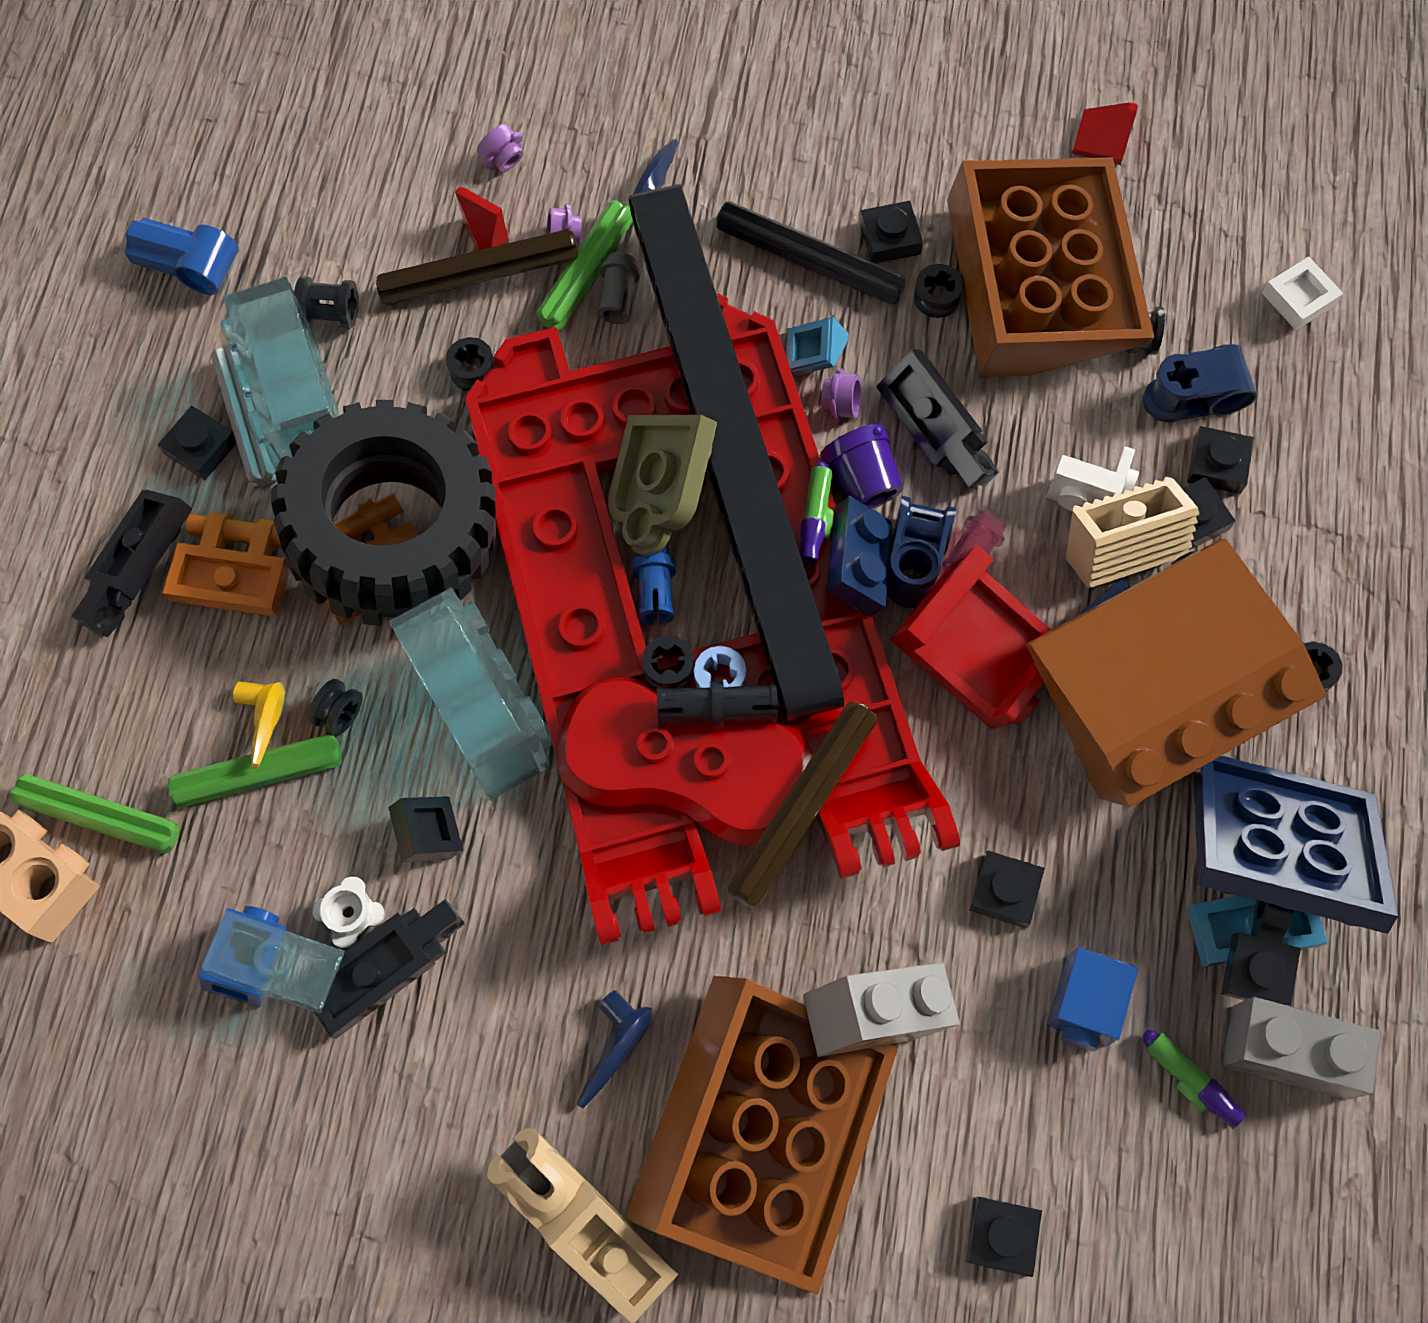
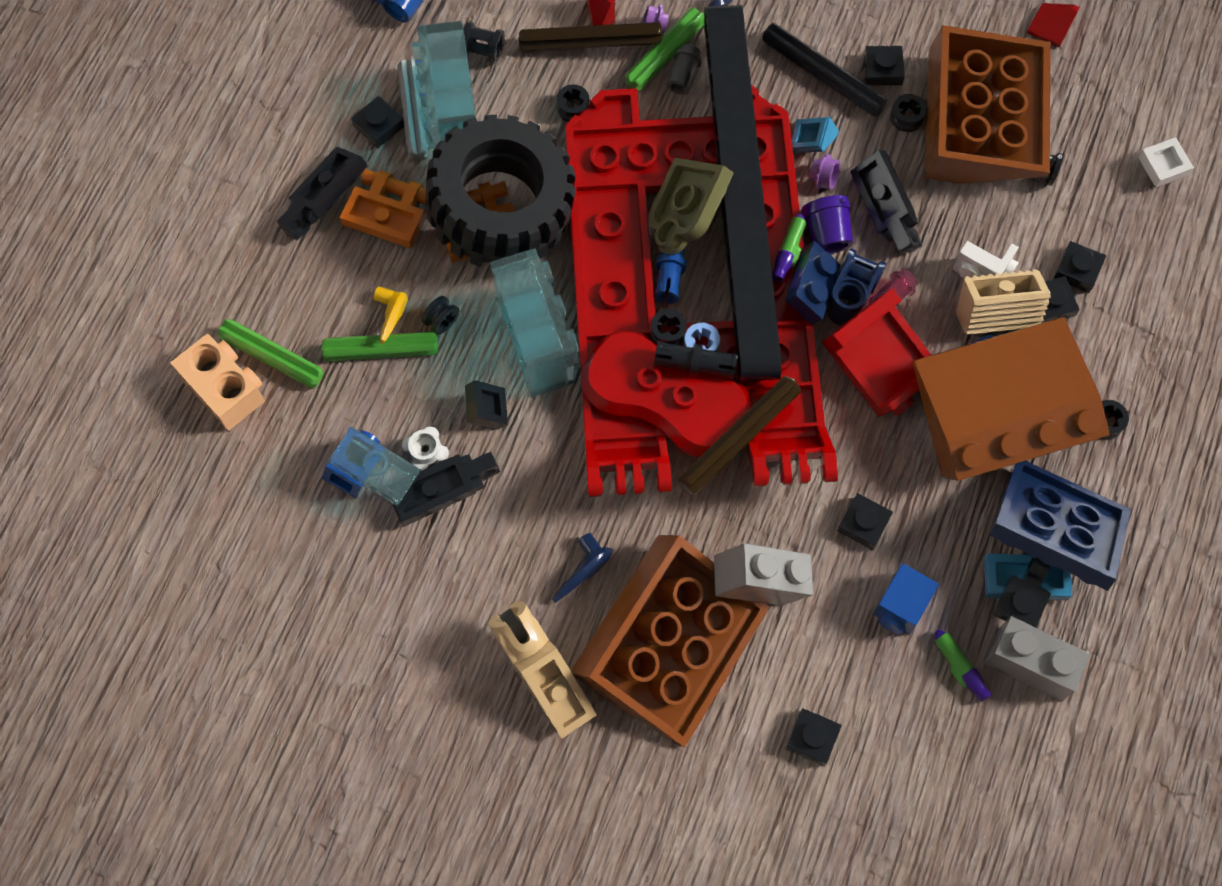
camera: 10 degrees right, 0 degrees up
dark blue piece [1143,344,1258,422] -> none

